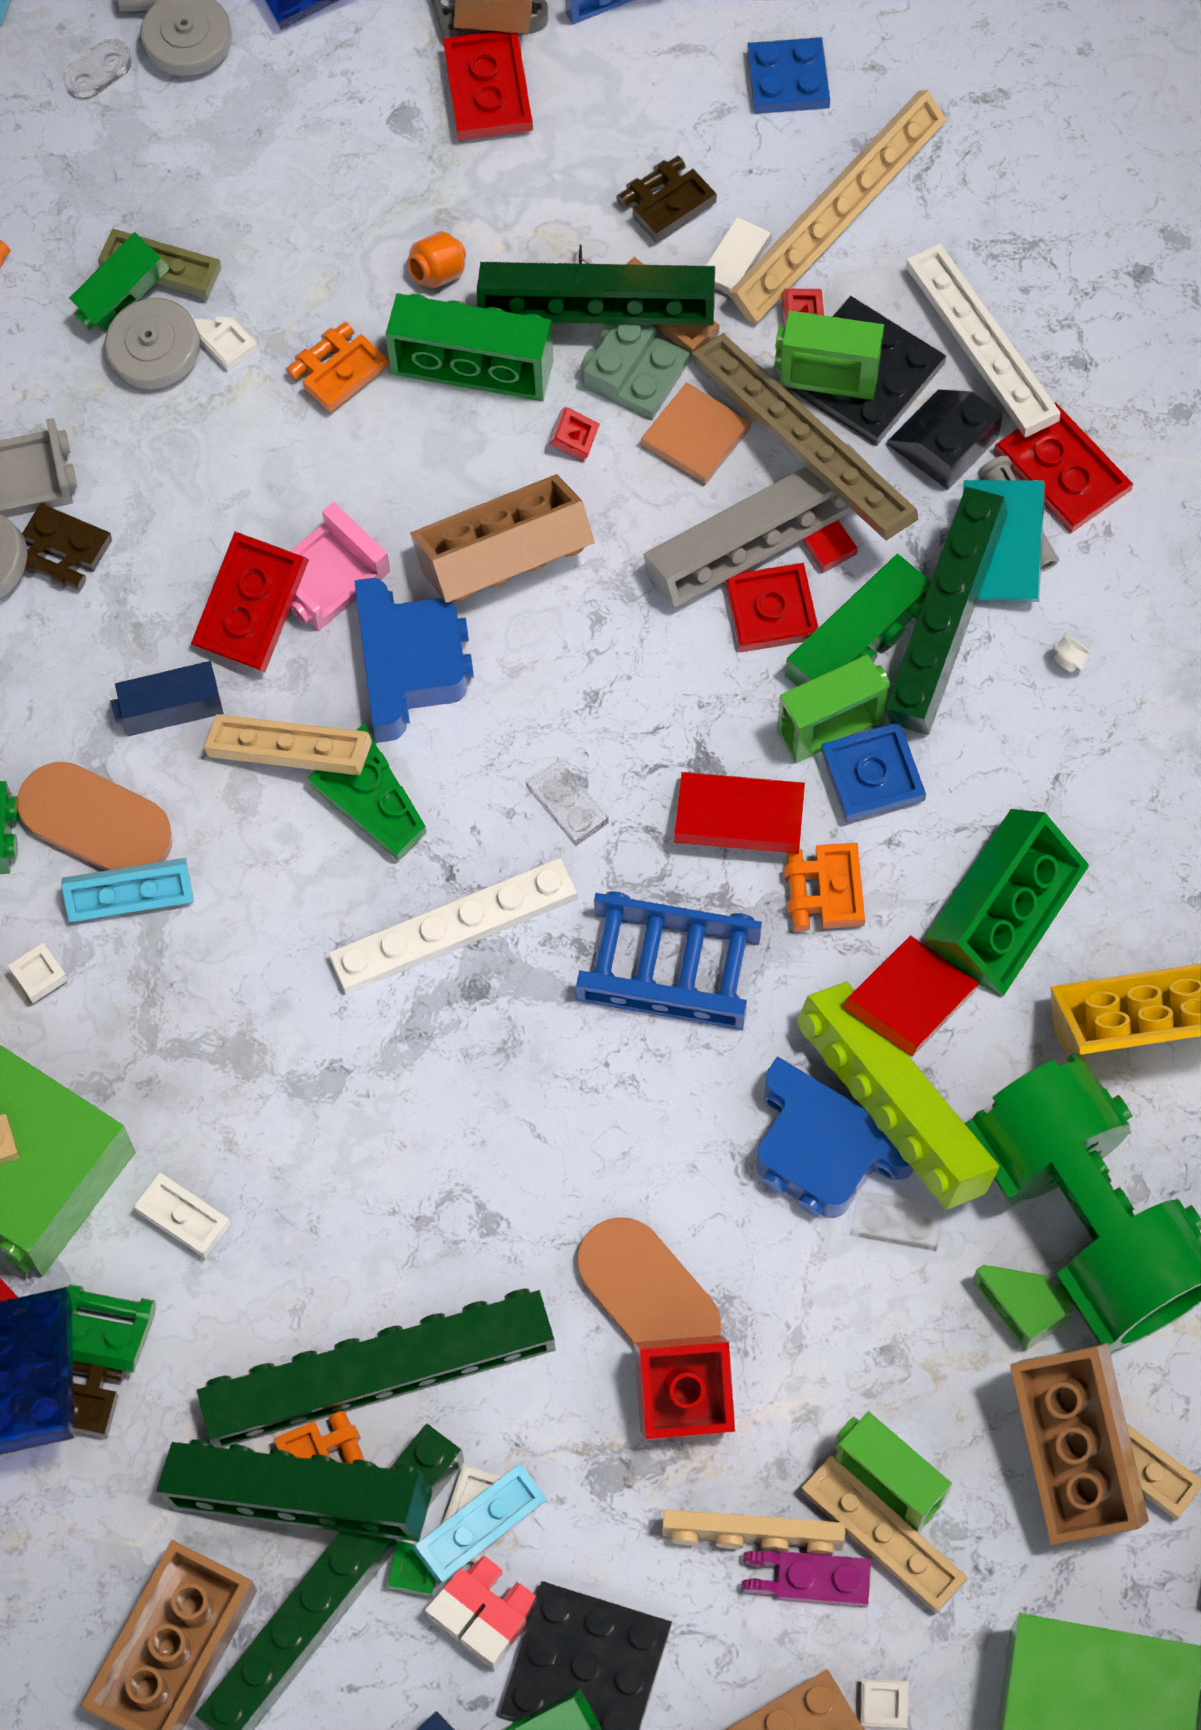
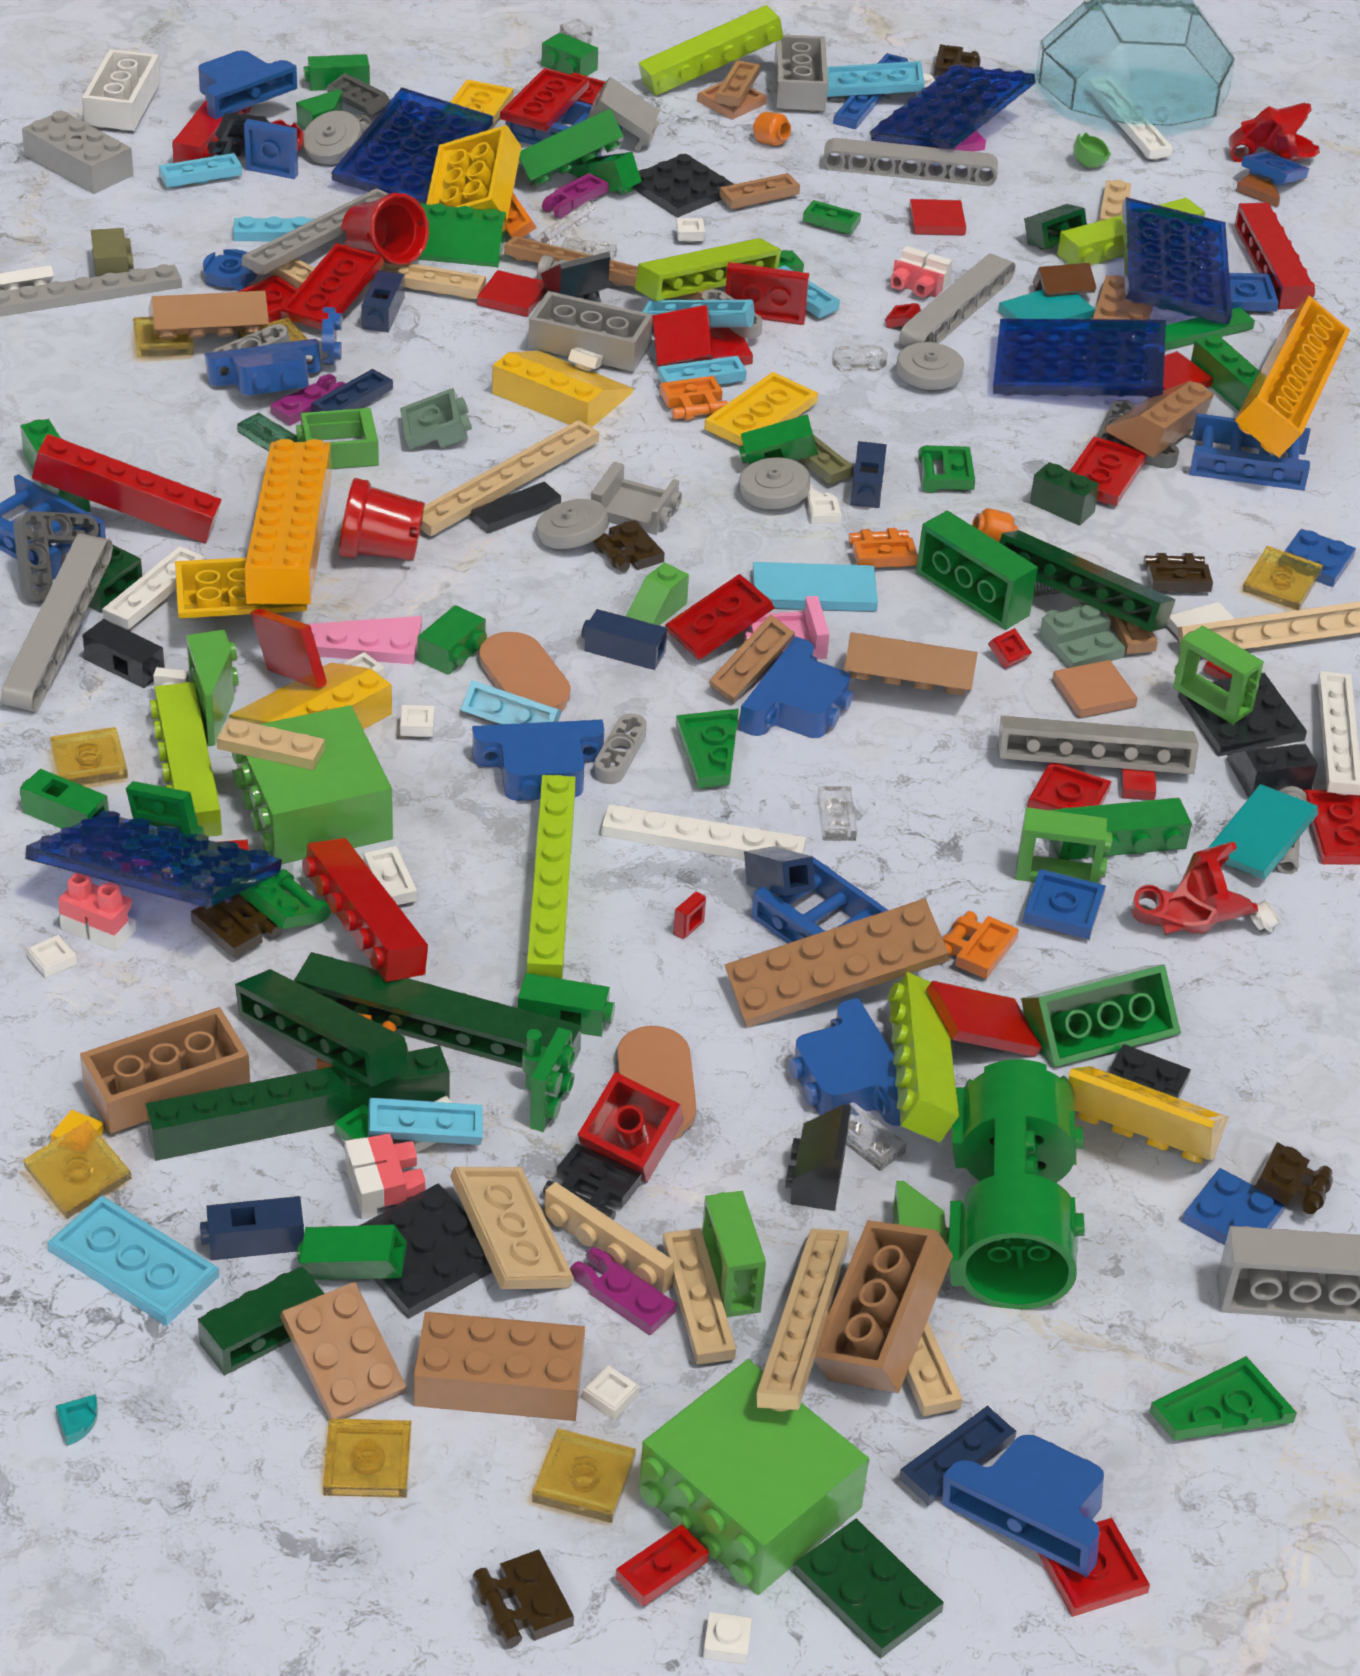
camera: 30 degrees right, 25 degrees down
tan plate [204,714,372,775] -> none
red tile [674,772,805,854] -> none
dark tan plate [692,333,918,541] -> none
dark green brick [886,486,1008,735] -> none
none -> red brick [302,838,428,982]
none -> tan tile [450,1167,574,1289]
none -> blue brick [472,719,604,801]
none -> green brick [518,973,615,1037]
none -> green plate [522,1027,576,1133]
none -> lime brick [527,775,576,979]
none -> black plate [543,1143,642,1220]
none -> light grey beam [594,713,647,784]
none -> bright green slope [626,562,689,626]
none -> red tile [673,891,706,940]
none -> yellow plate [704,372,818,446]
none -> medium nougat plate [709,614,795,704]
none -> medium nougat plate [724,898,950,1028]
none -> dark blue brick [744,846,815,896]
none -> medium azure tile [752,562,878,612]
none -> tan plate [756,1229,849,1412]
none -> black slope [785,1104,851,1211]
none -> dark blue brick [850,441,887,508]
none -> green plate [918,445,975,493]
none -> dark green brick [1030,462,1100,526]
none -> black plate [1110,1044,1191,1098]
none -> red piece [1131,842,1259,935]
none -> clear yellow plate [1243,546,1323,610]

